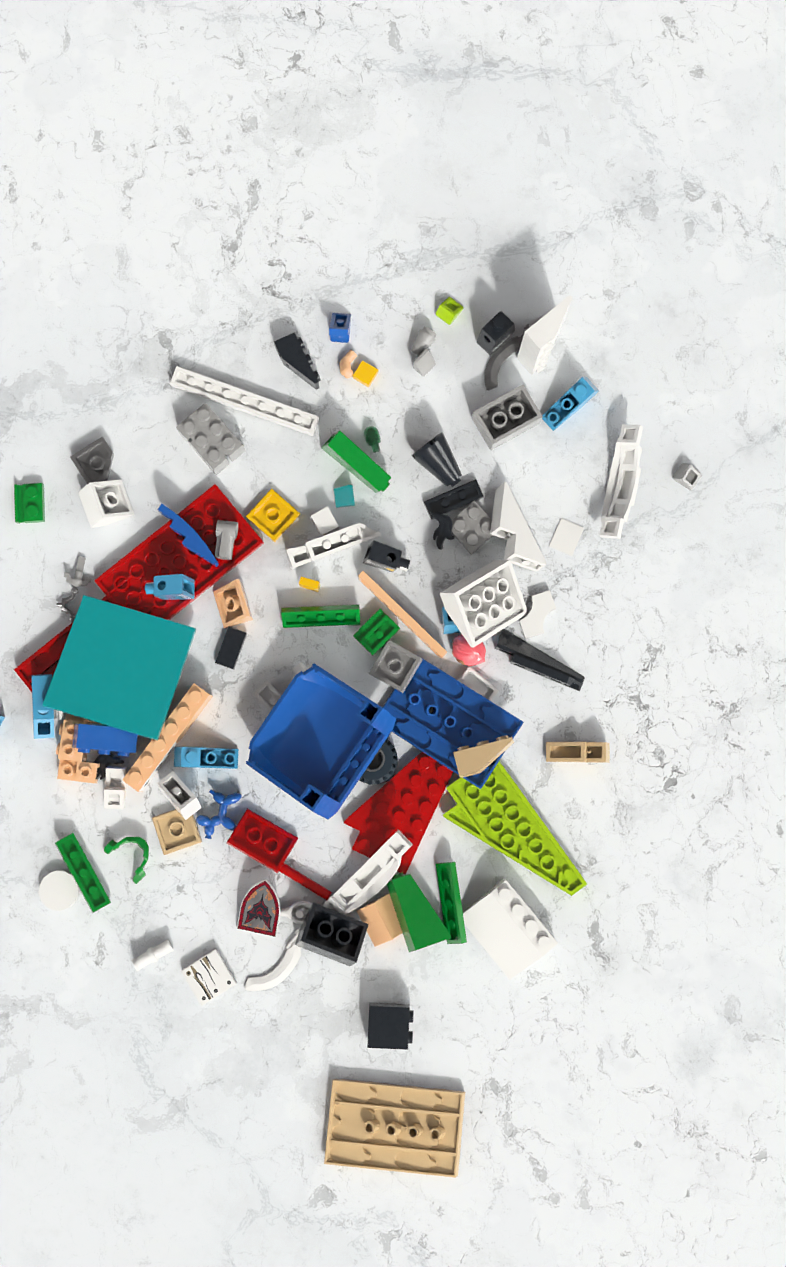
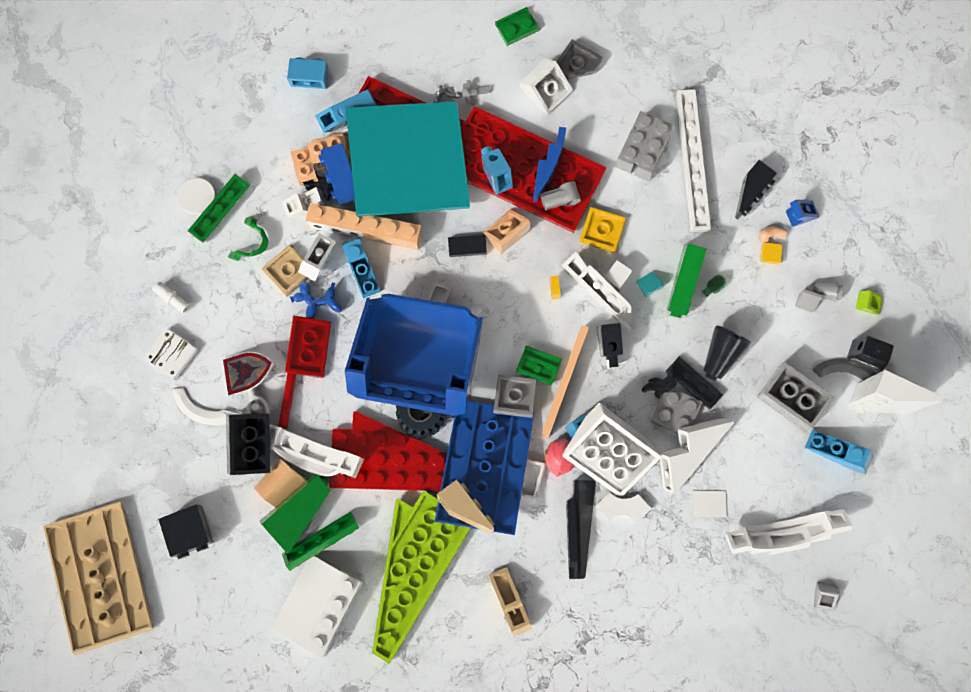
camera: 70 degrees right, 5 degrees down
green plate [281,604,360,628] -> none

